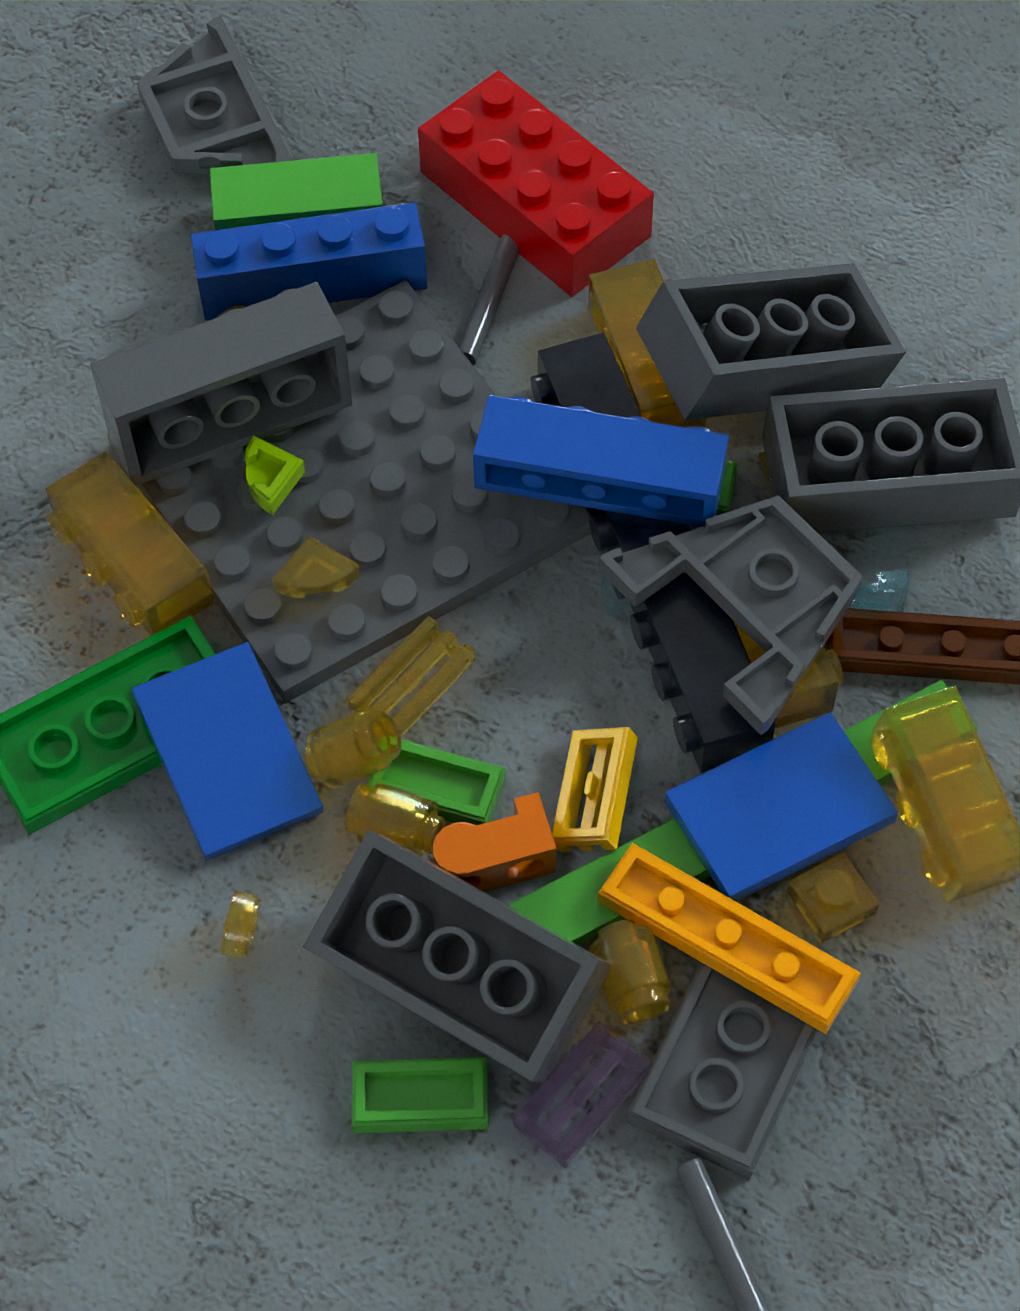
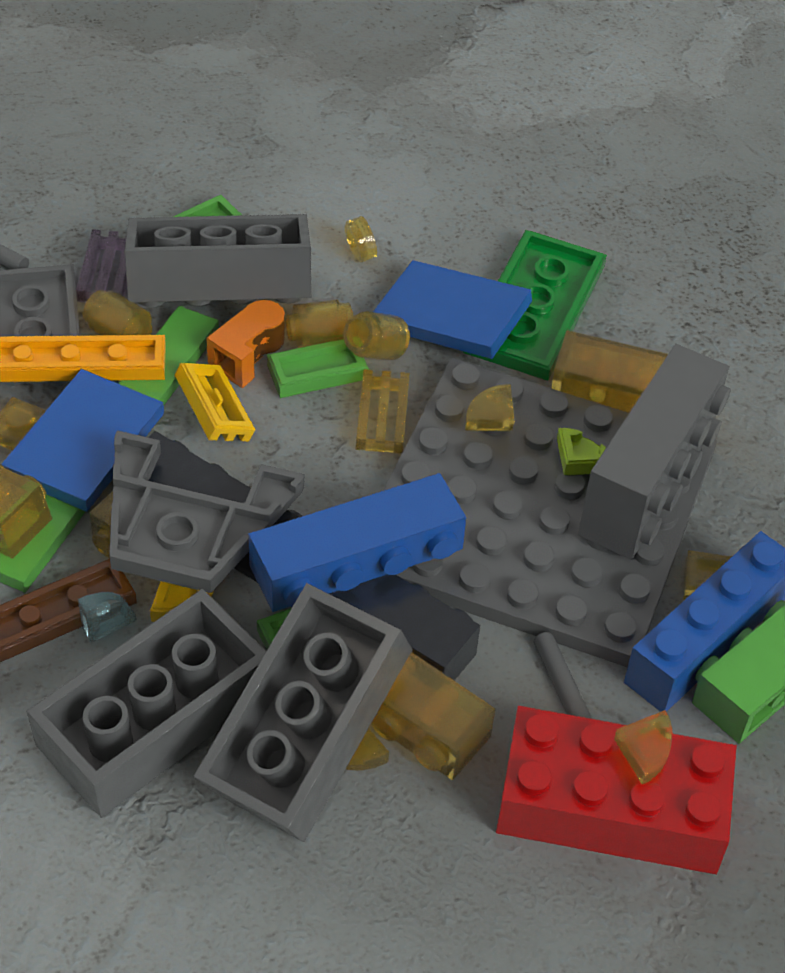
camera: 140 degrees right, 10 degrees down
none -> clear yellow tile [614,710,672,784]

